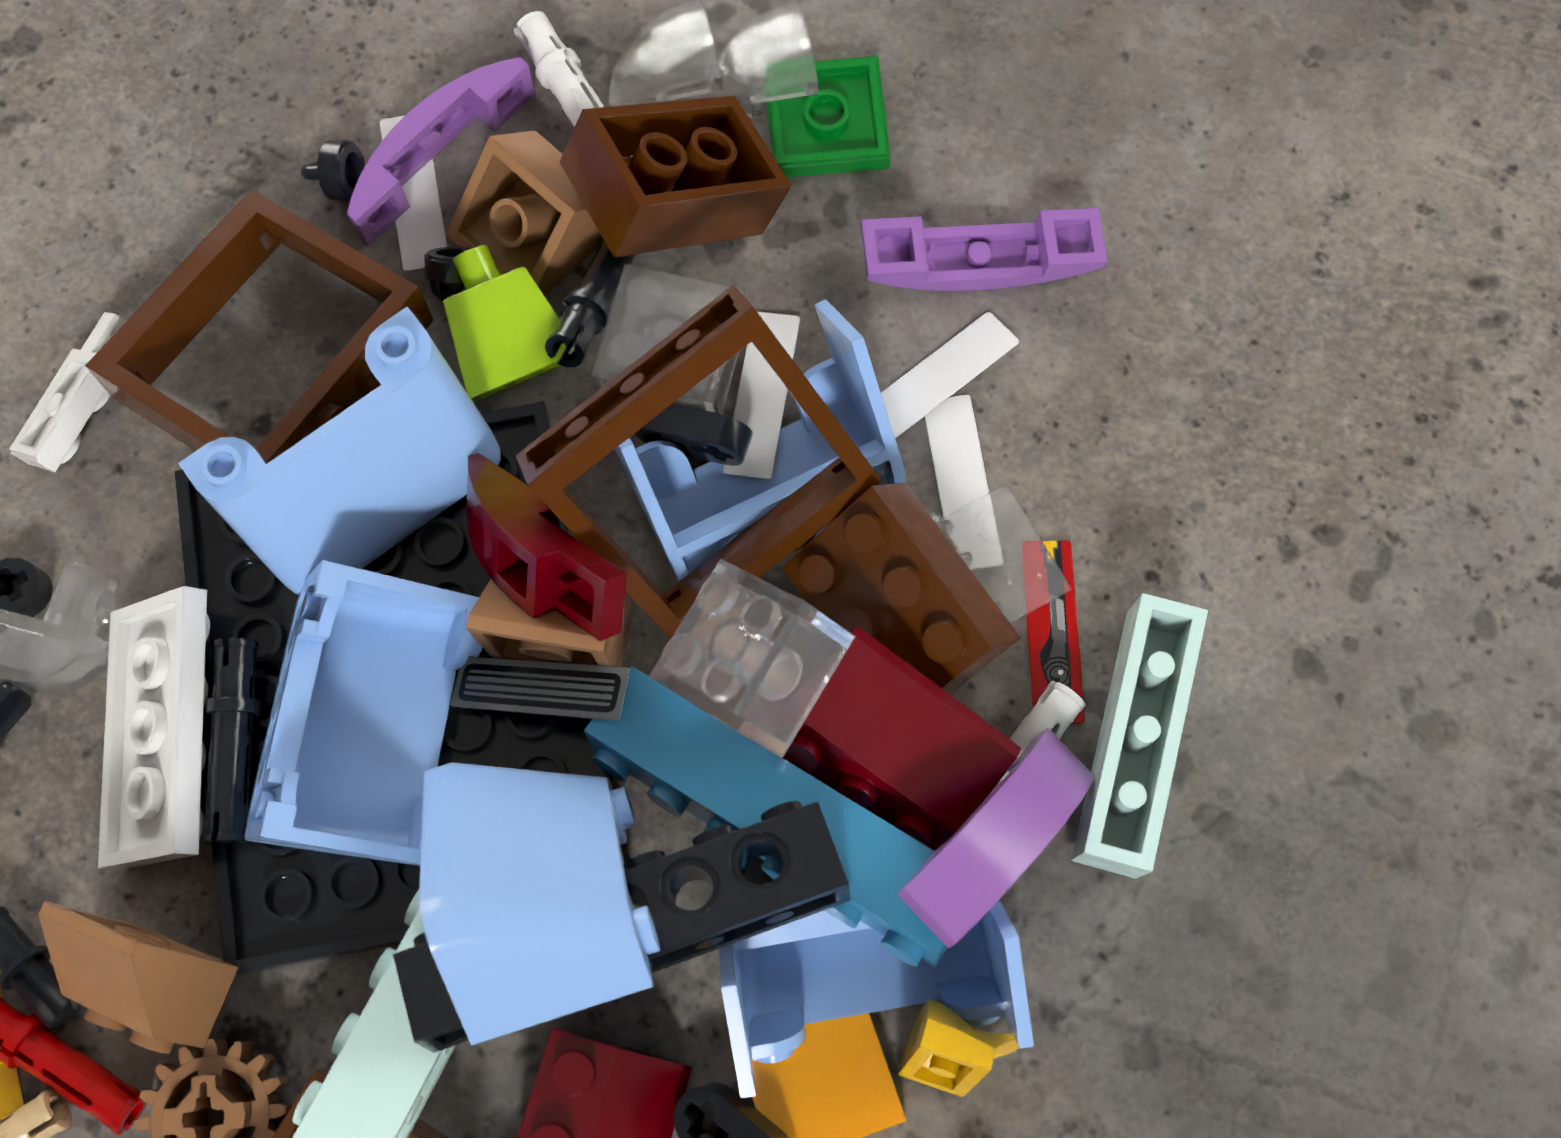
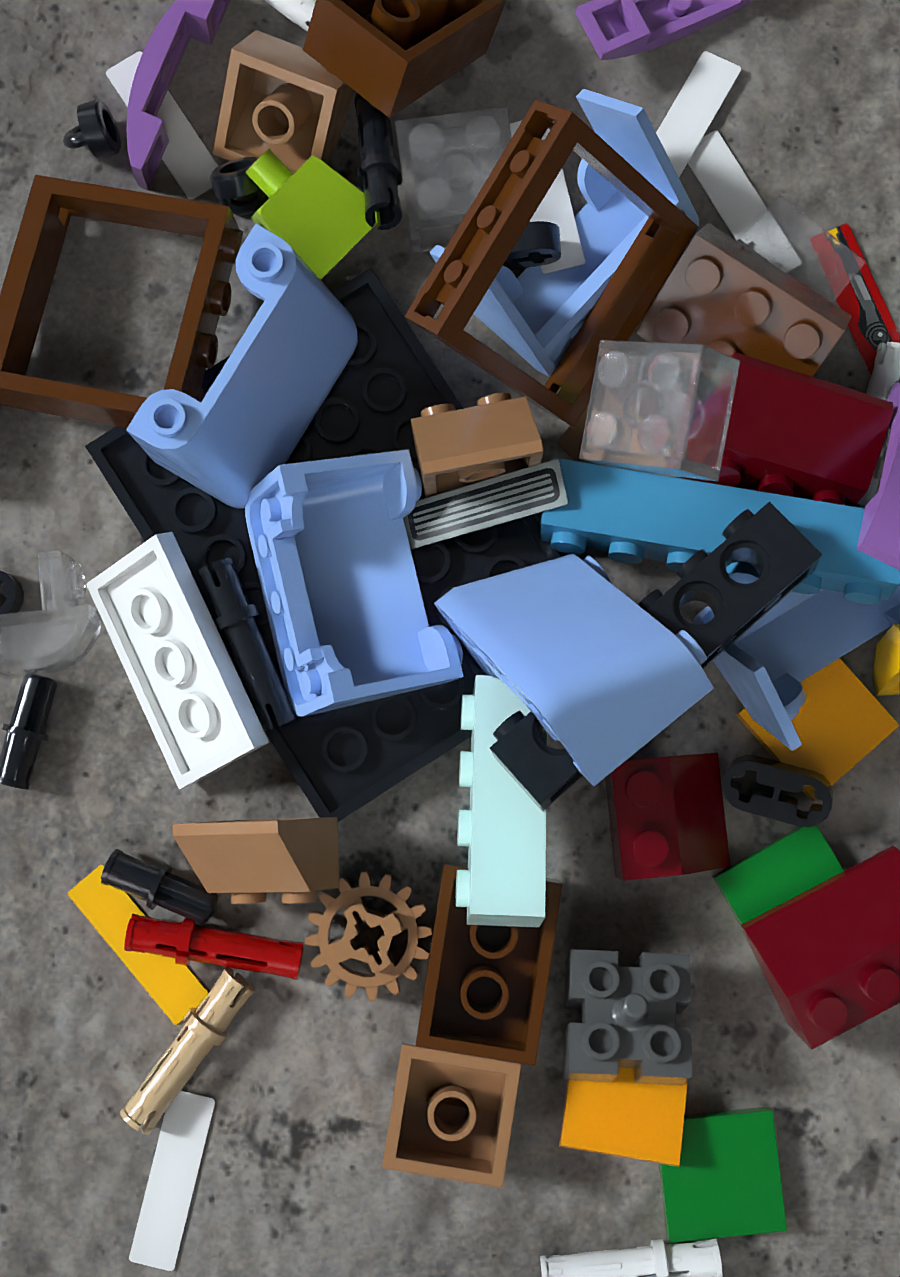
camera: 25 degrees left, 10 degrees up
dark red slope [466,453,627,641] -> none

